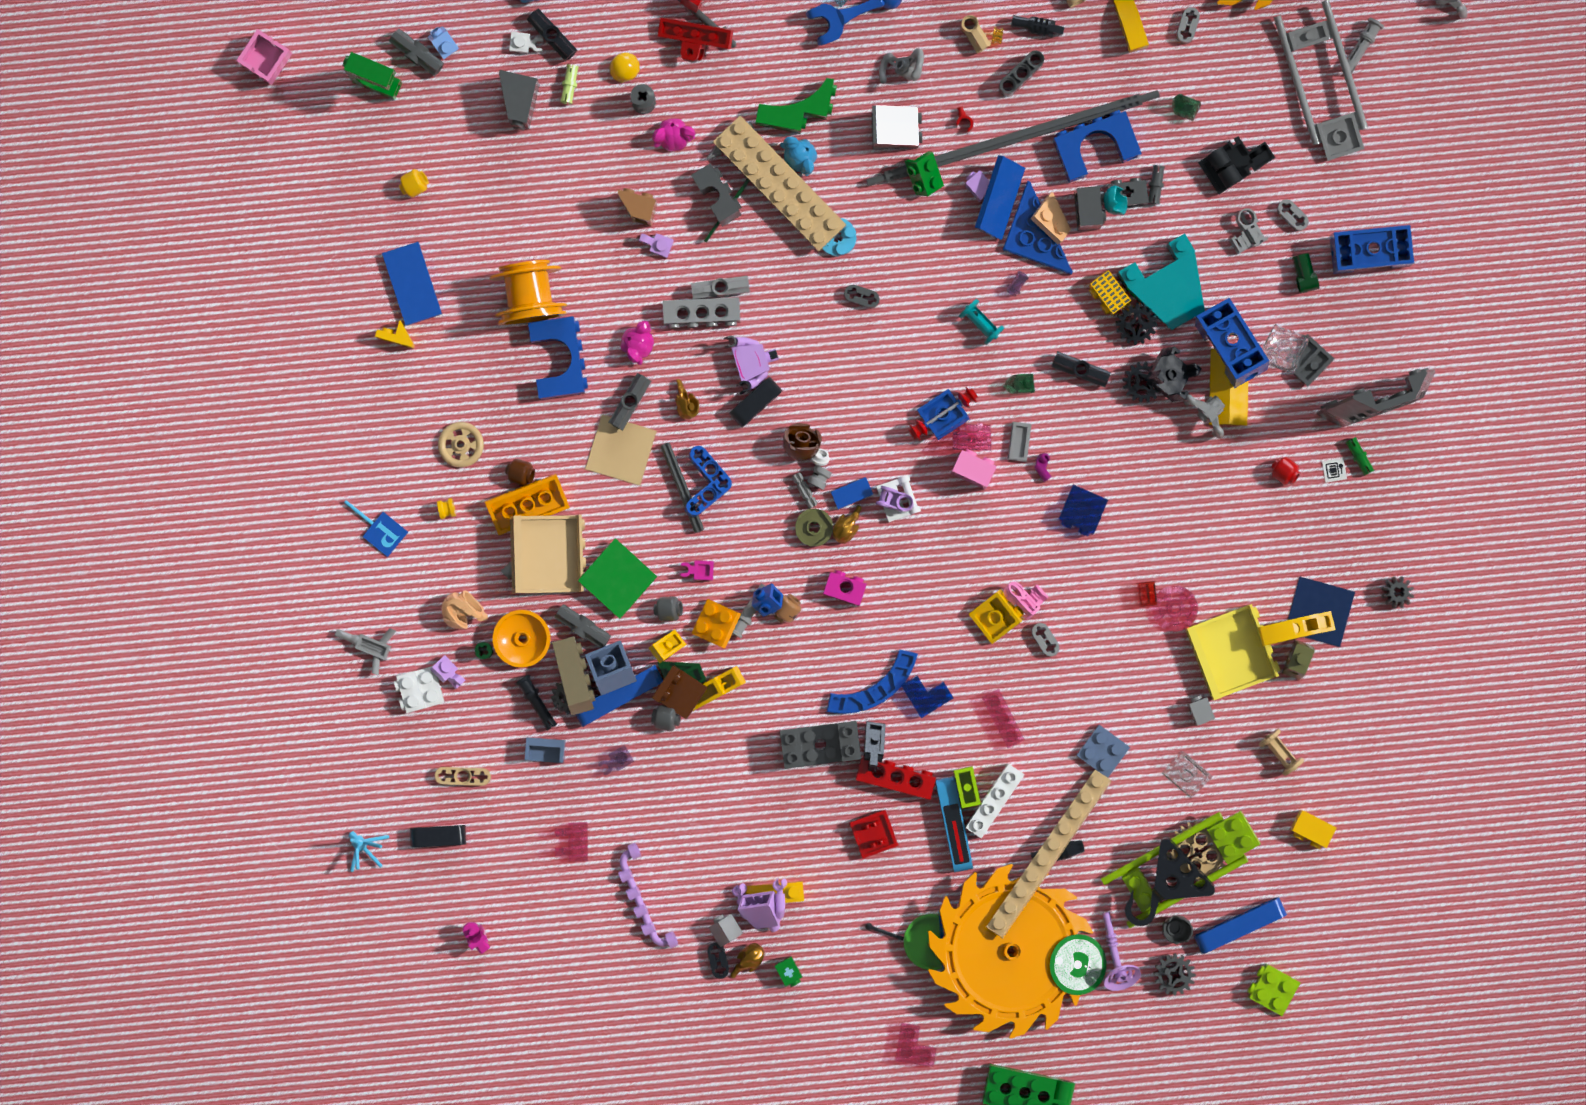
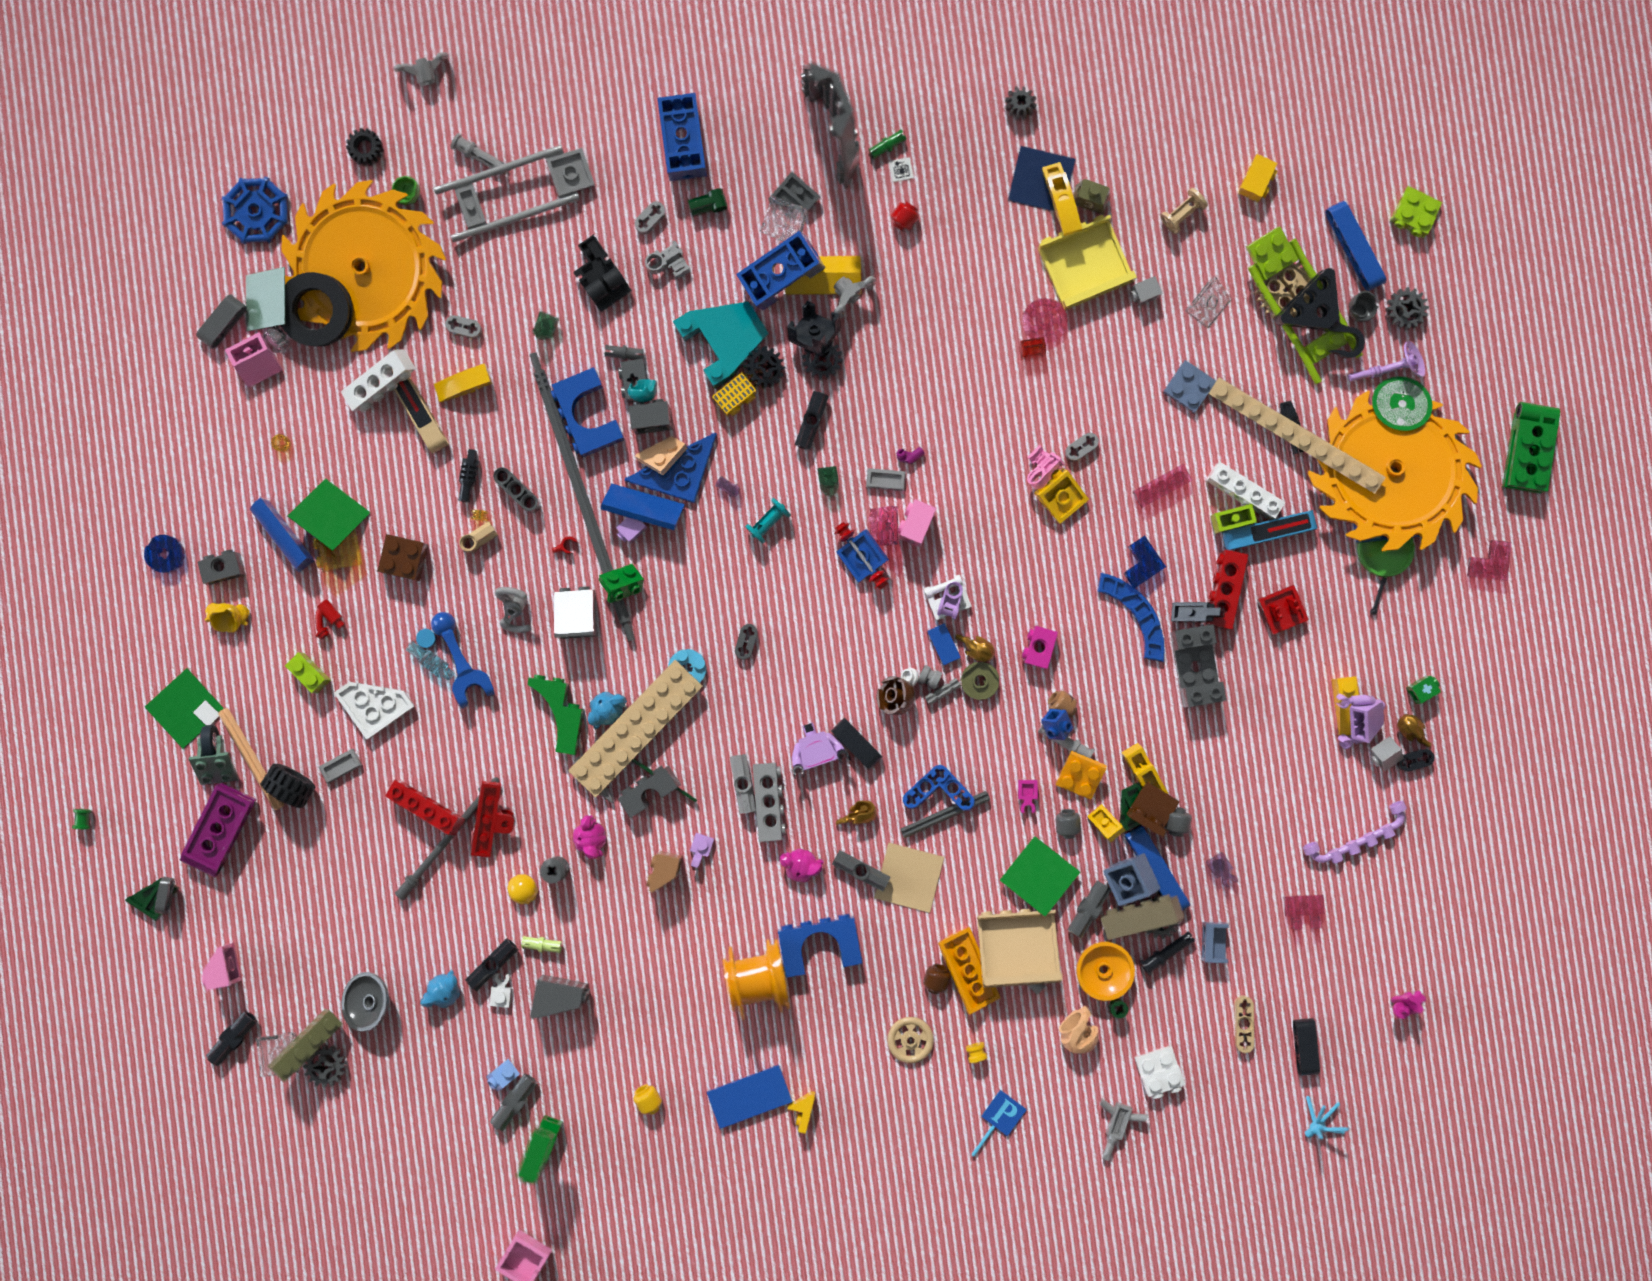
camera: 90 degrees left, 0 degrees up
lavender plate [430,655,465,689] -> none
clear blue plate [1058,484,1108,537] -> none

